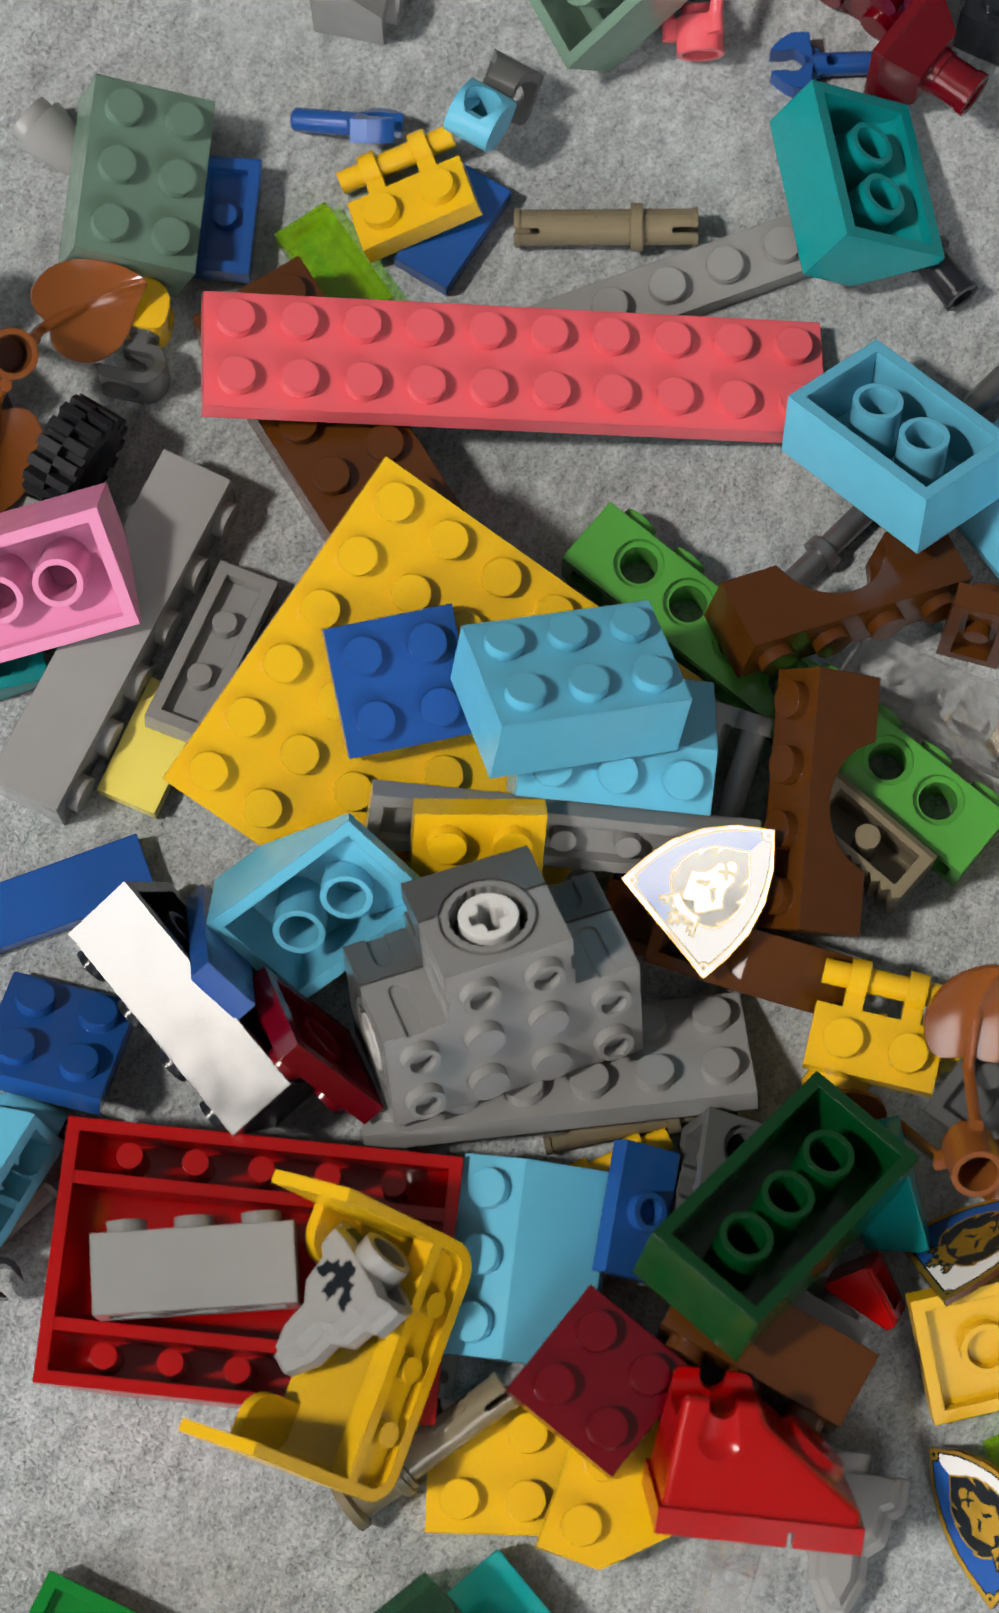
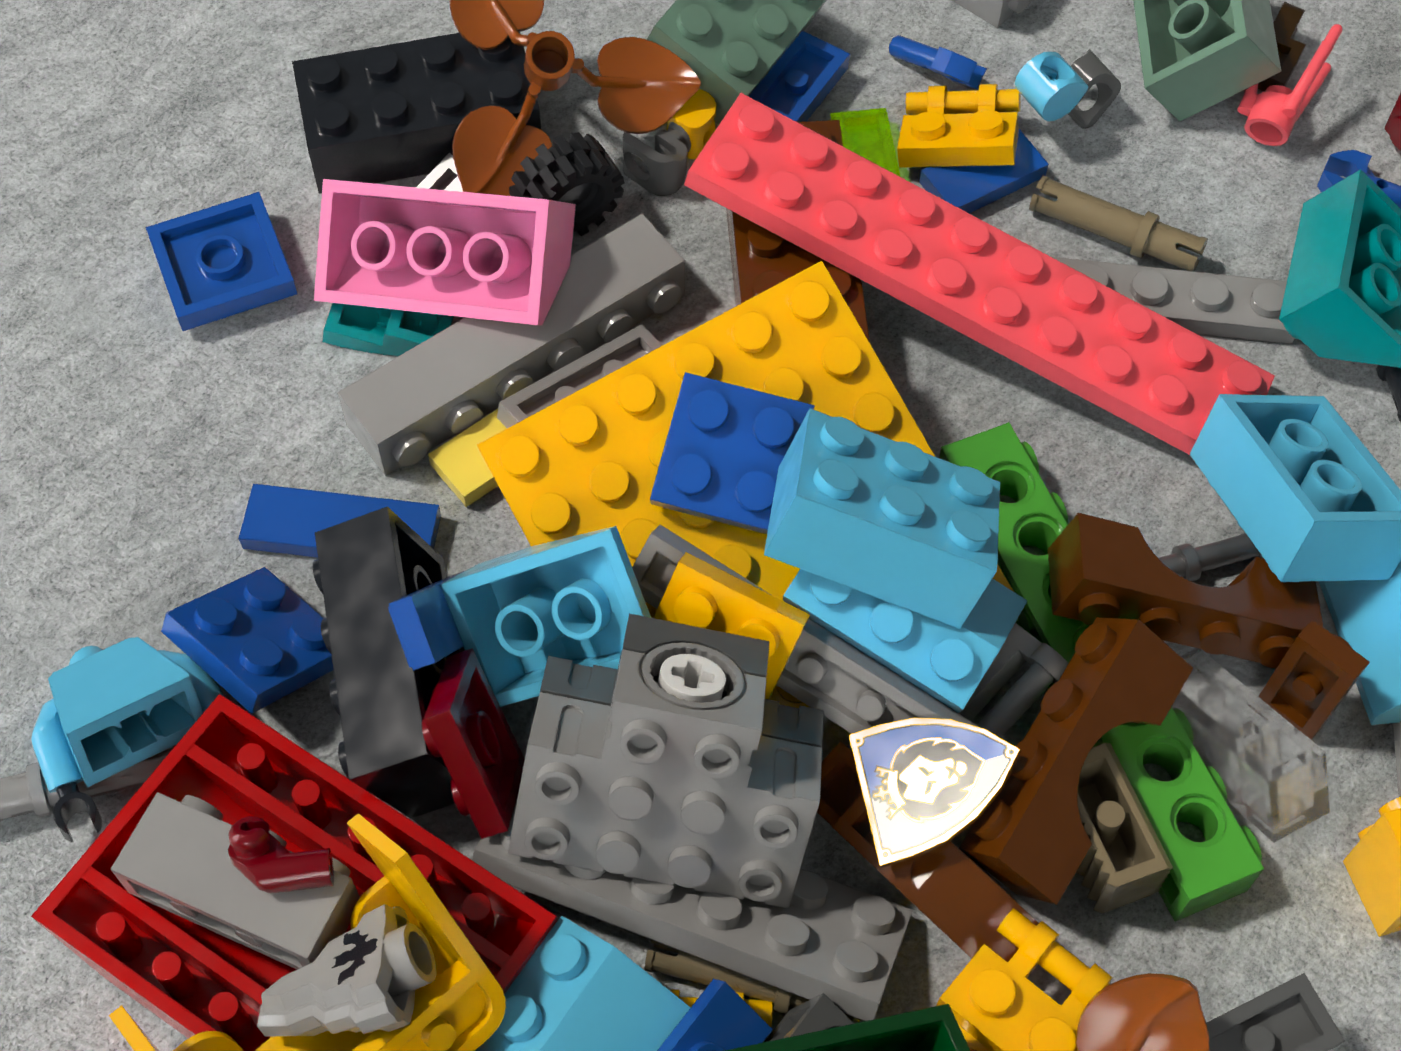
camera: 25 degrees right, 15 degrees down
none -> dark red arm [228,817,334,893]

